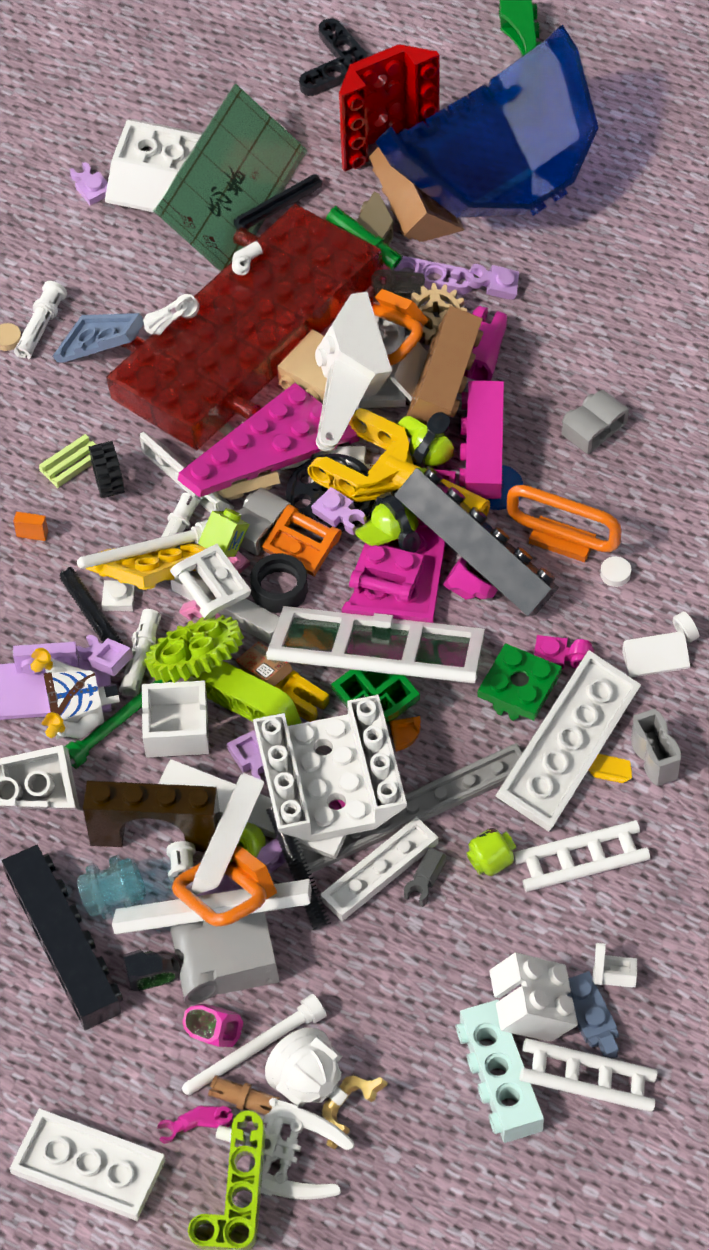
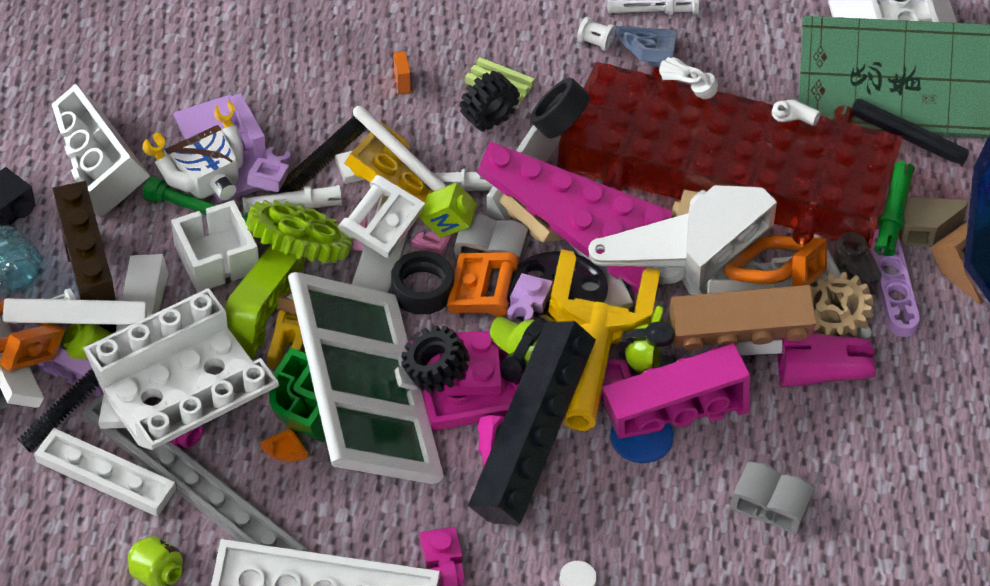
camera: 65 degrees right, 5 degrees down
dark grey bar [404,848,447,906] -> none
lavender plate [468,264,519,299] -> none
green piece [478,643,562,721] -> none
orange bar [507,485,622,563] -> none
none -> black tyre [401,325,470,393]
none -> black tyre [530,77,590,139]
none -> white bush [577,16,616,52]

